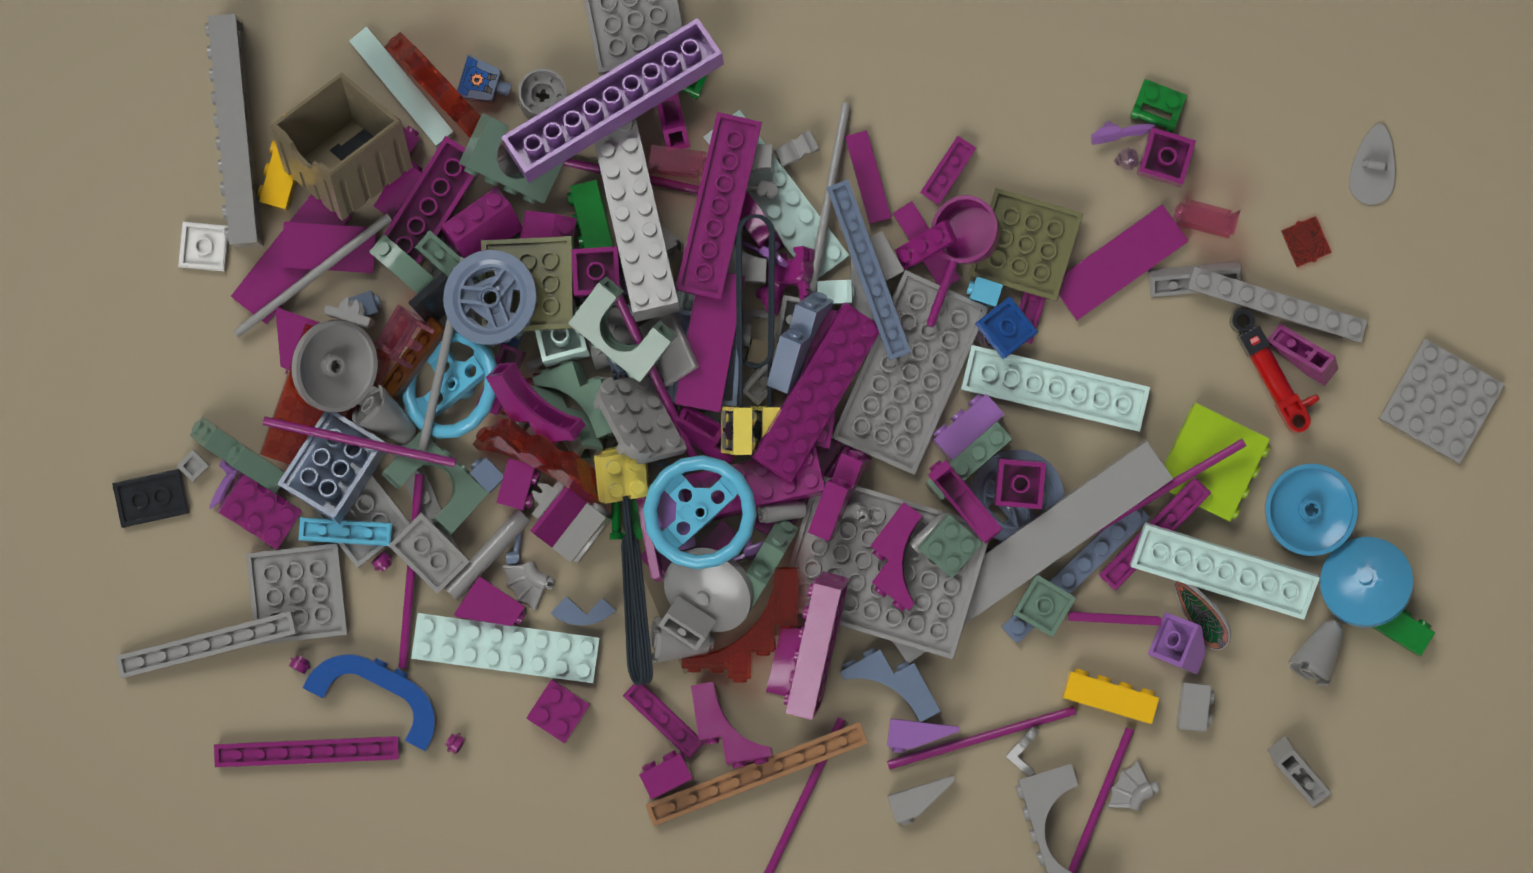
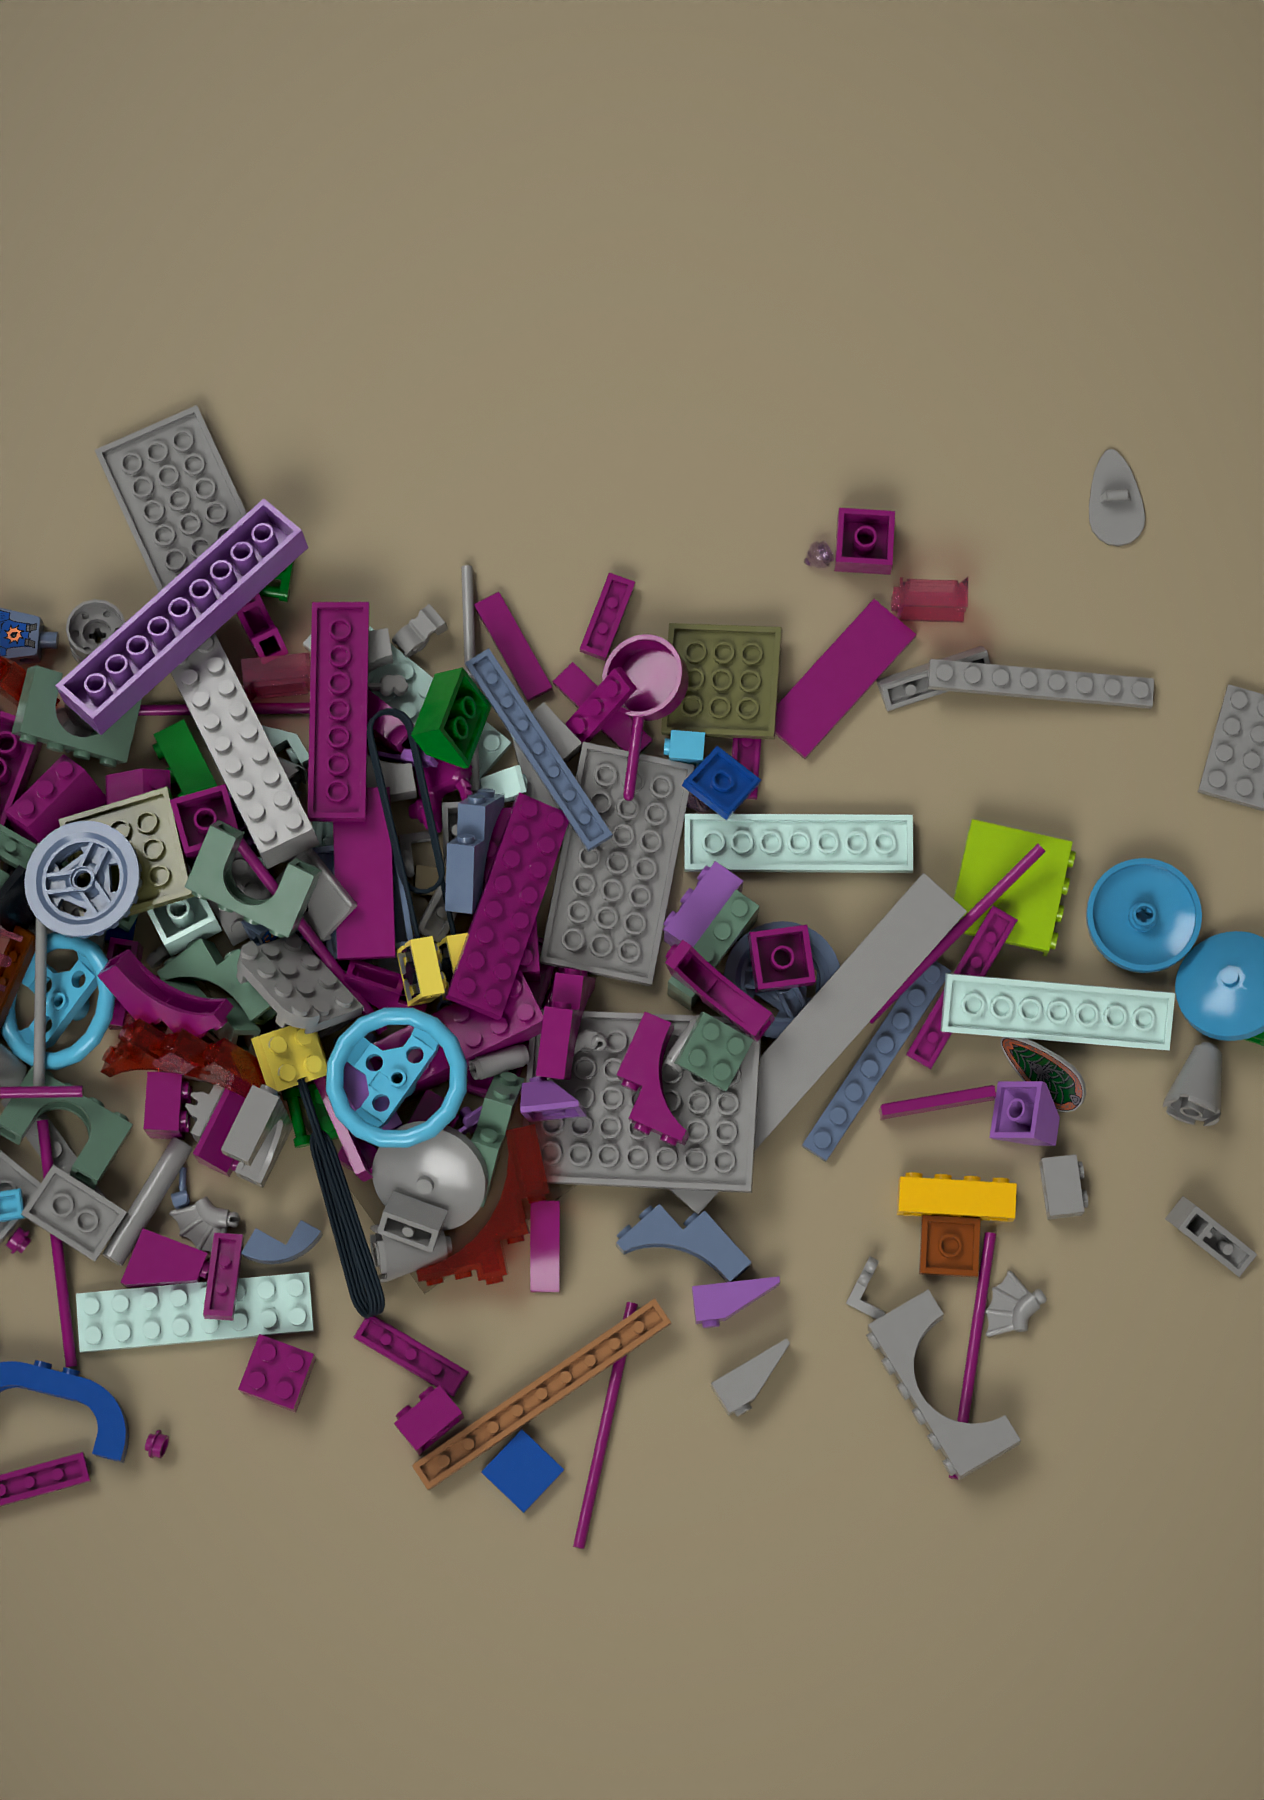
camera: 15 degrees left, 10 degrees down
sand blue brick [470,457,504,493] -> none
magenta arch [691,682,774,769] -> none
brick [784,571,850,720] -> none
magenta piece [887,706,1076,770] -> none
sand green plate [1012,574,1076,637] -> none
medium lavender piece [1091,121,1156,145] -> none
green plate [1130,79,1187,133] -> none
red piece [1229,309,1320,433] -> none
magenta slope [1267,324,1338,386] -> none
clear red piece [1281,216,1332,268] -> none
none -> magenta plate [203,1233,244,1321]
none -> light aqua slope [262,725,309,769]
none -> green slope [411,667,492,769]
none -> blue tile [481,1429,564,1513]
none -> medium lavender slope [520,1077,586,1122]
none -> dark orange plate [919,1215,981,1278]

